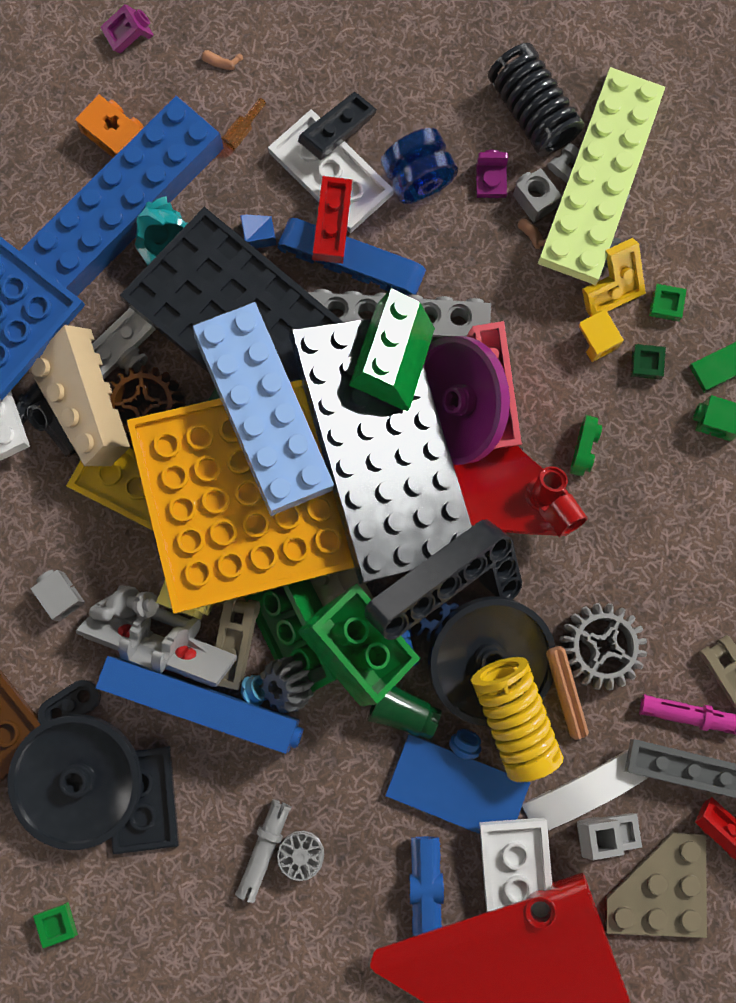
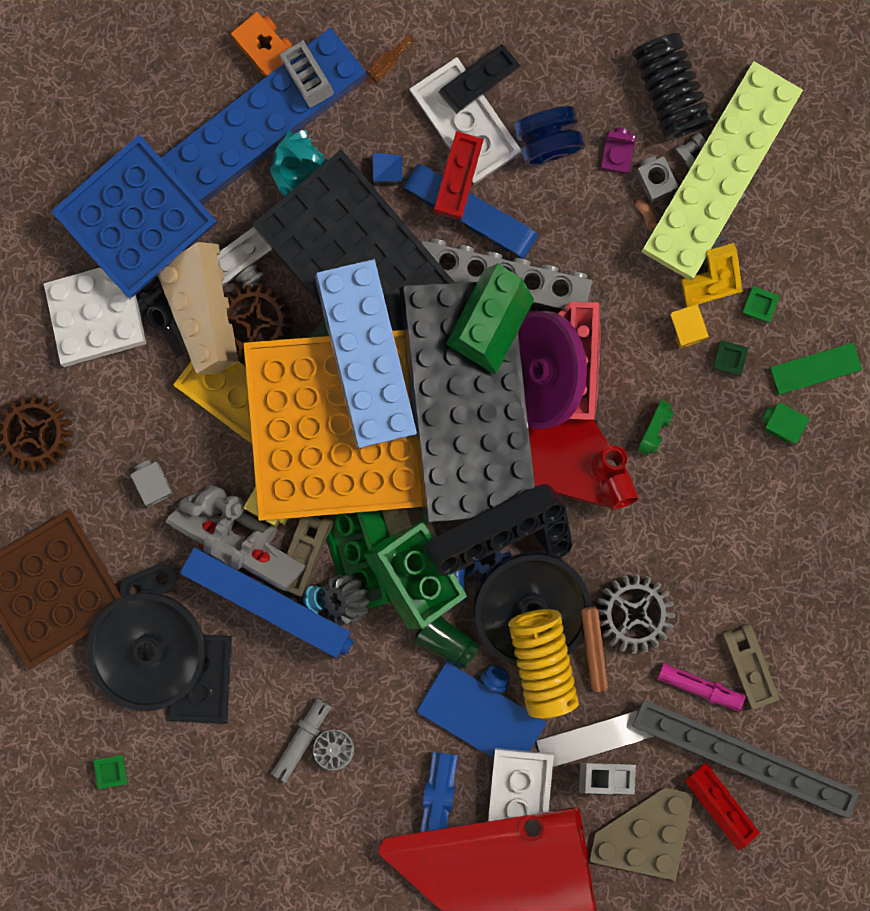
camera: 10 degrees right, 5 degrees up
none -> light grey slope [278,40,334,108]

